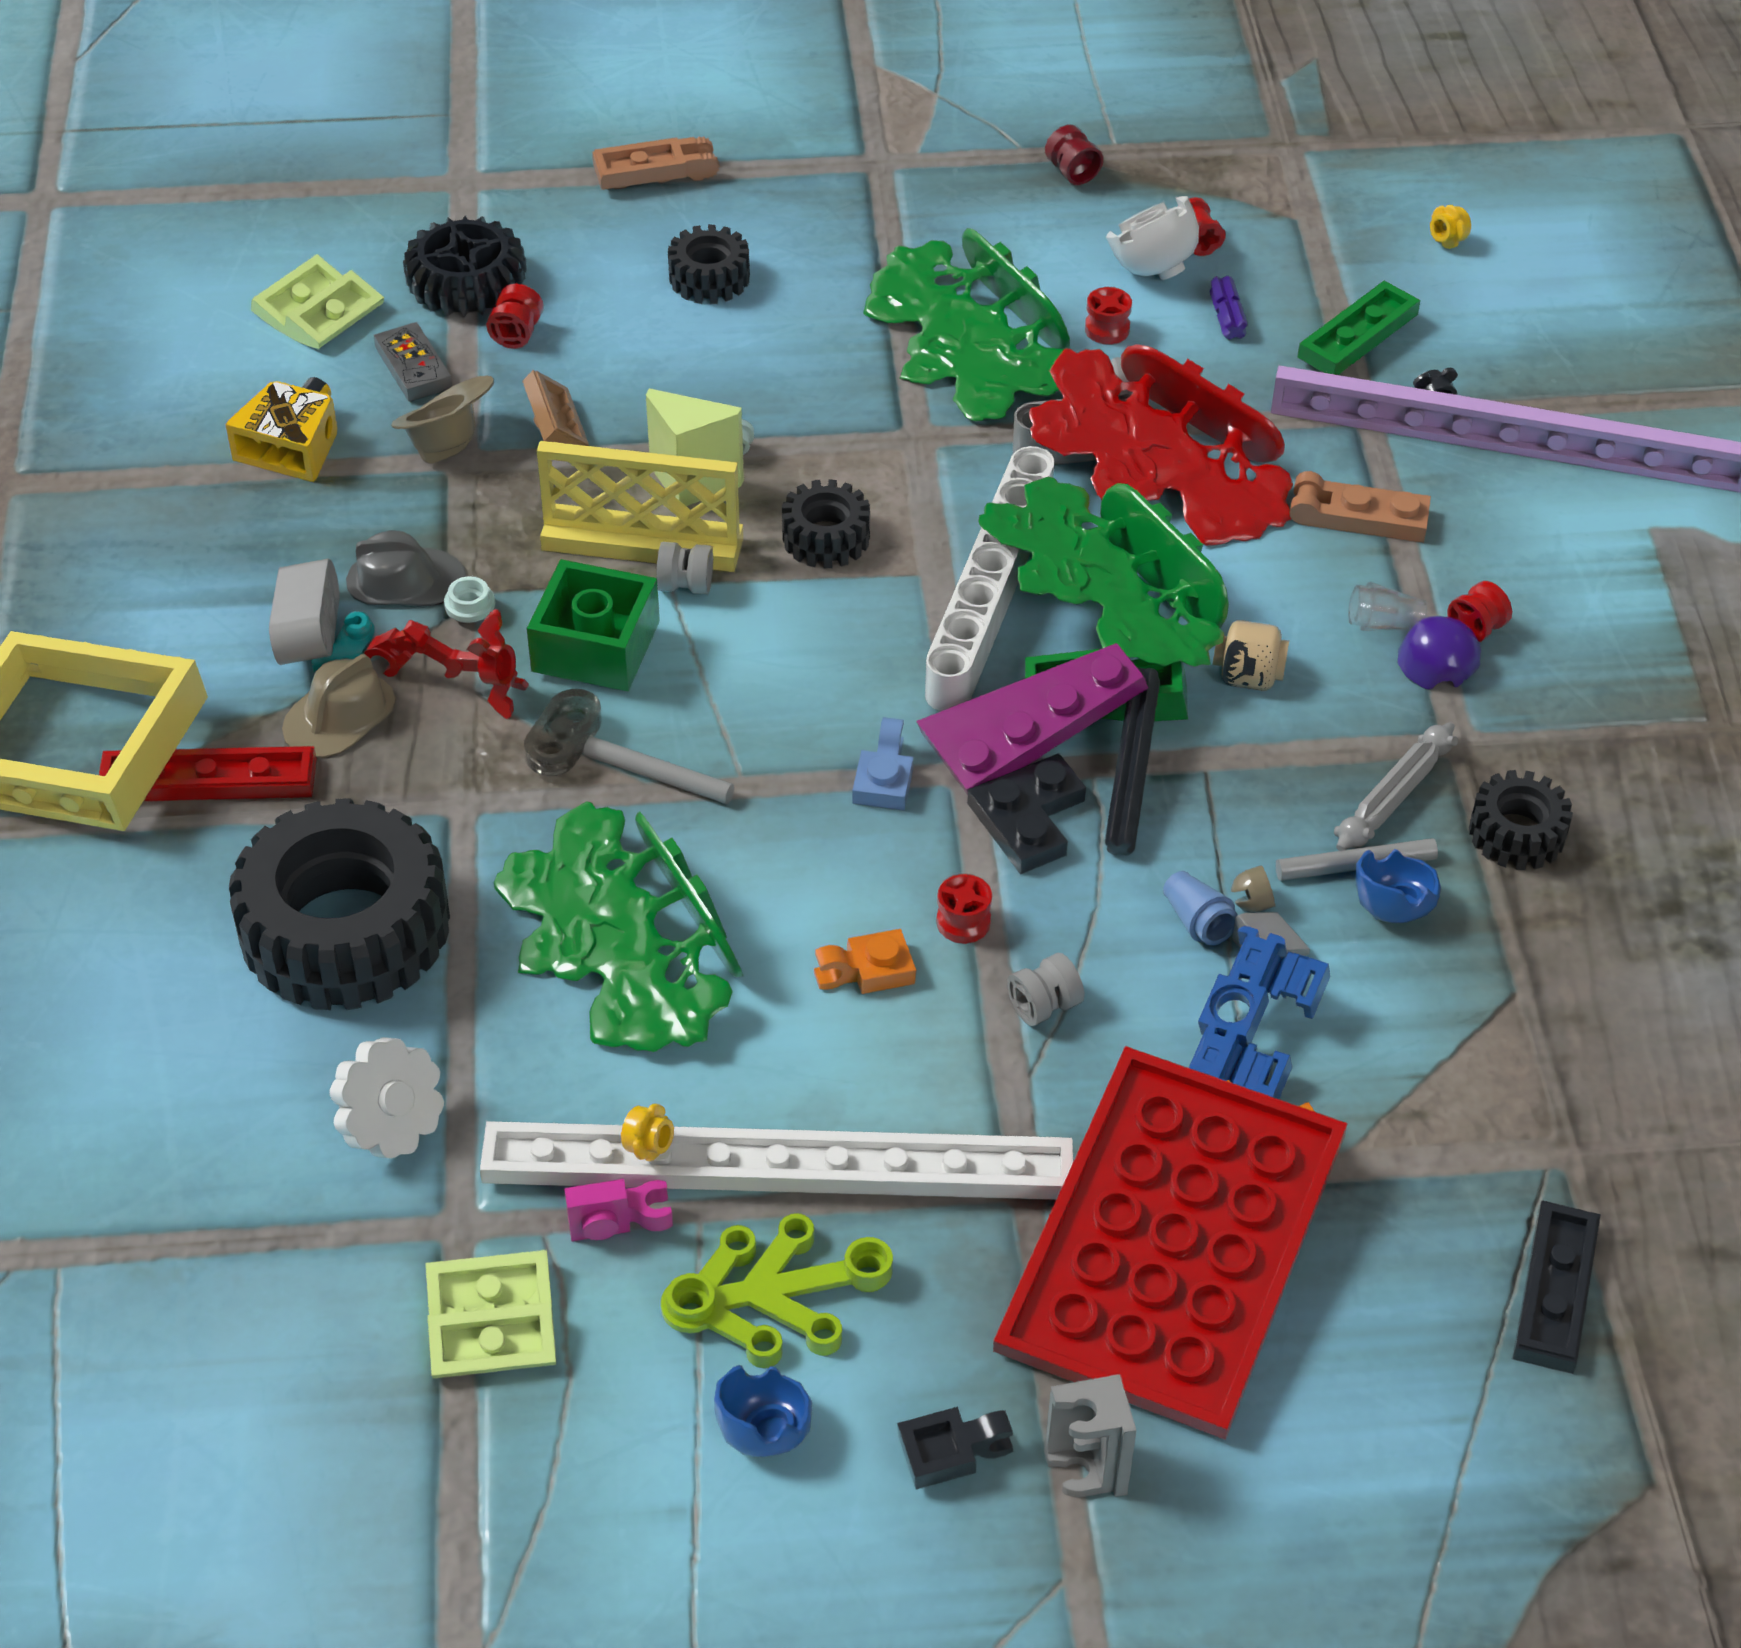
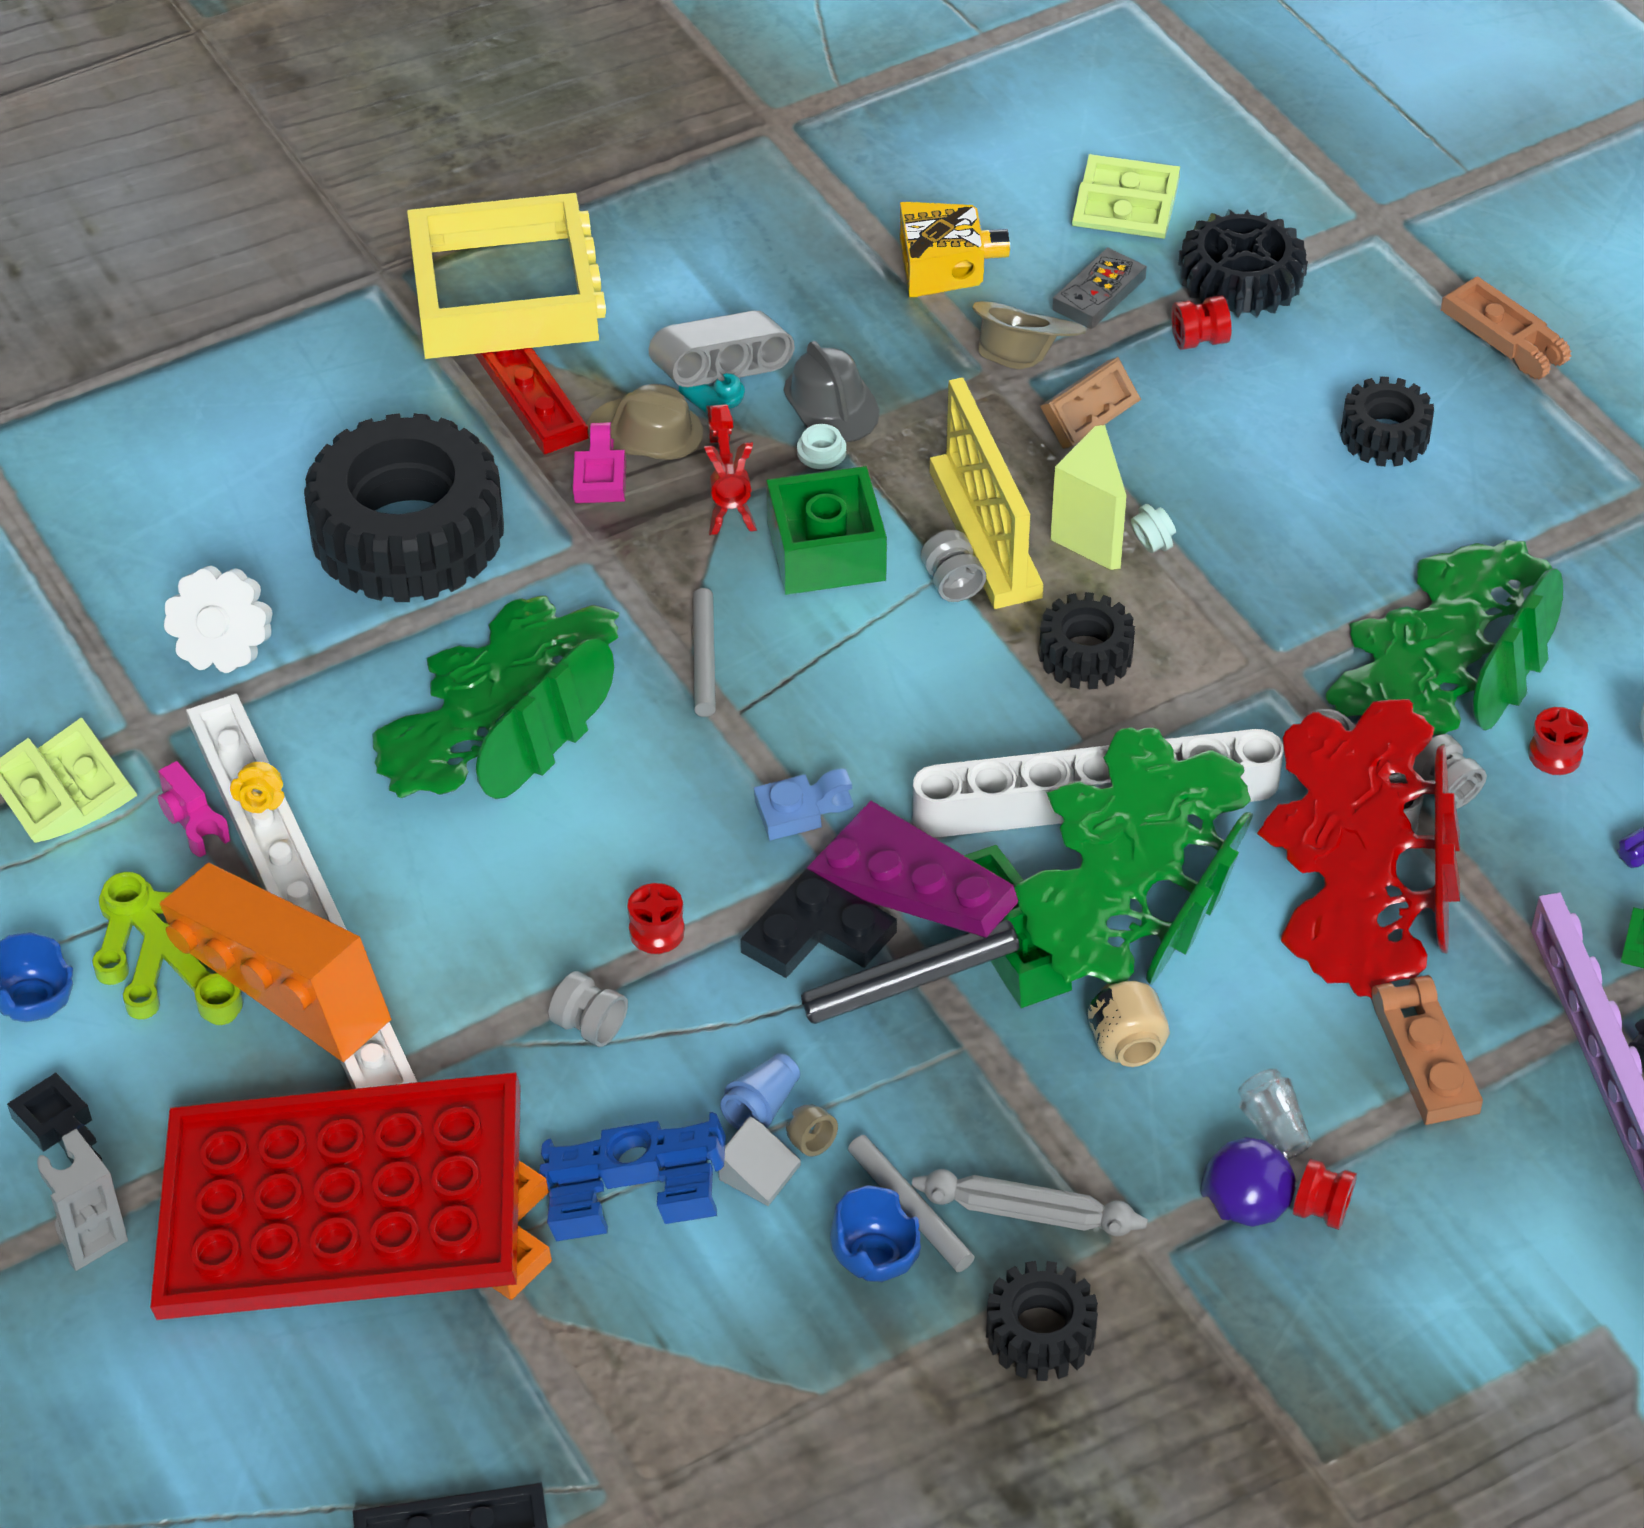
camera: 65 degrees right, 0 degrees up
clear smoke plate [524,689,602,776] -> none
orange plate [814,928,916,994] -> none
none -> orange wedge [159,862,392,1063]
none -> dark pink plate [573,422,627,503]

